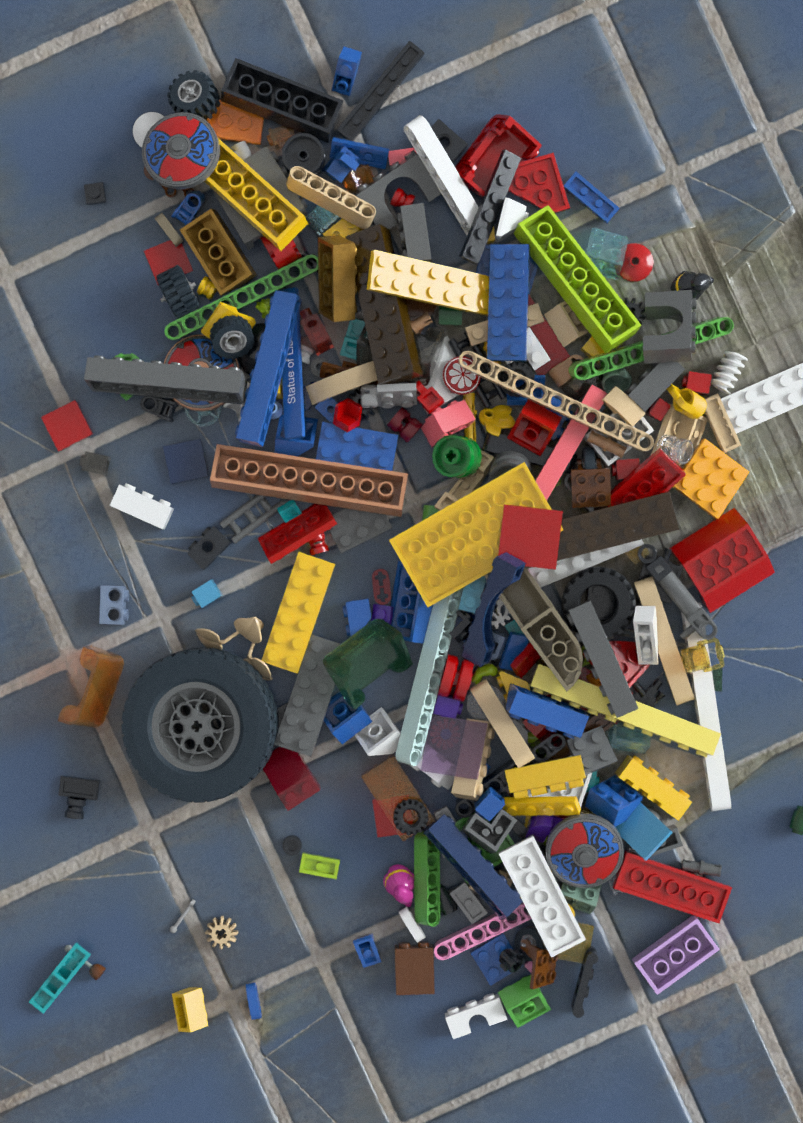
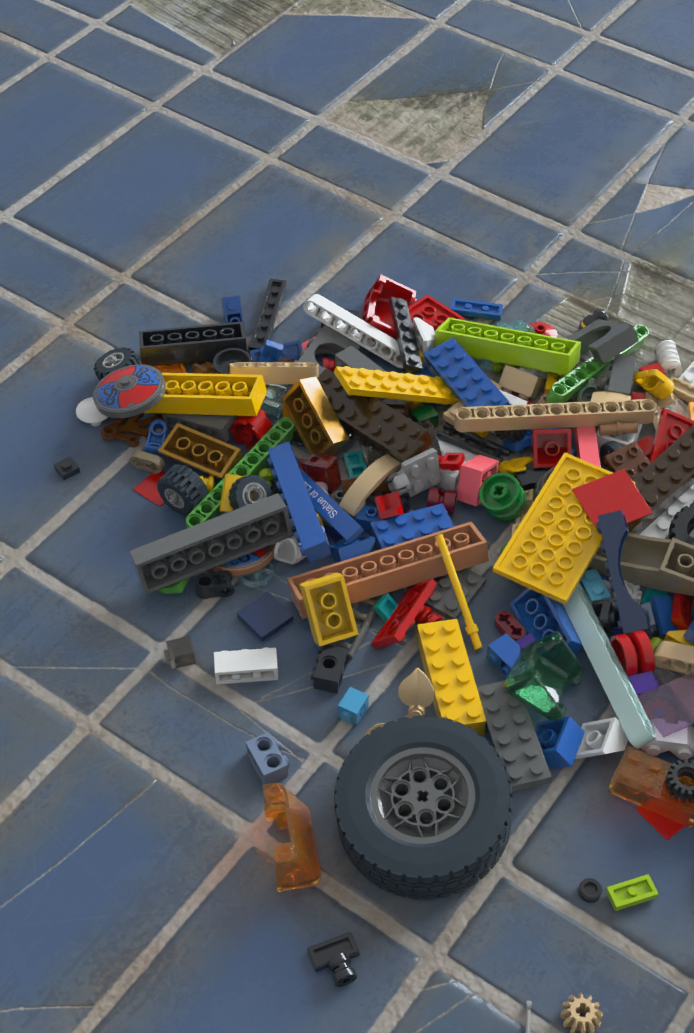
camera: 30 degrees left, 40 degrees down
red tile [41,400,93,452] -> none
dark red slope [263,746,321,811] -> none
dish [443,356,481,395] -> none
none -> yellow brick [299,573,359,646]
none -> yellow bar [435,534,483,650]

